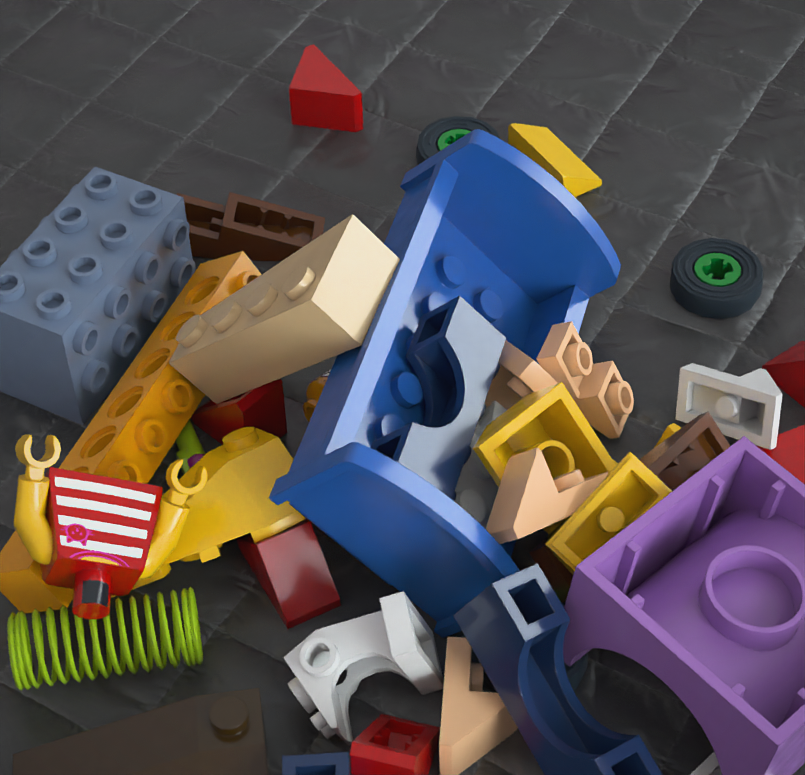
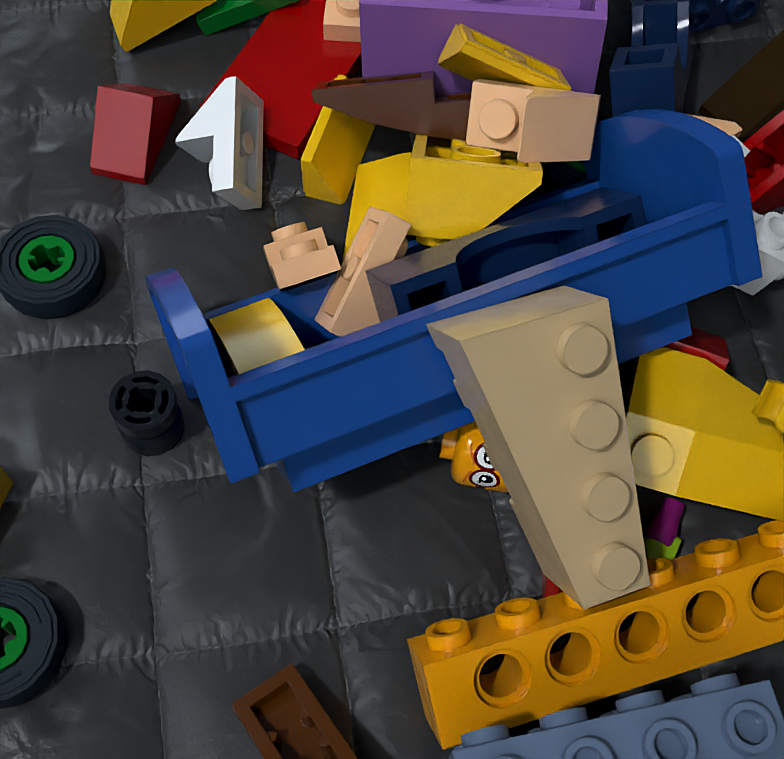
camera: 135 degrees left, 15 degrees up
none -> yellow slope [209,298,305,376]

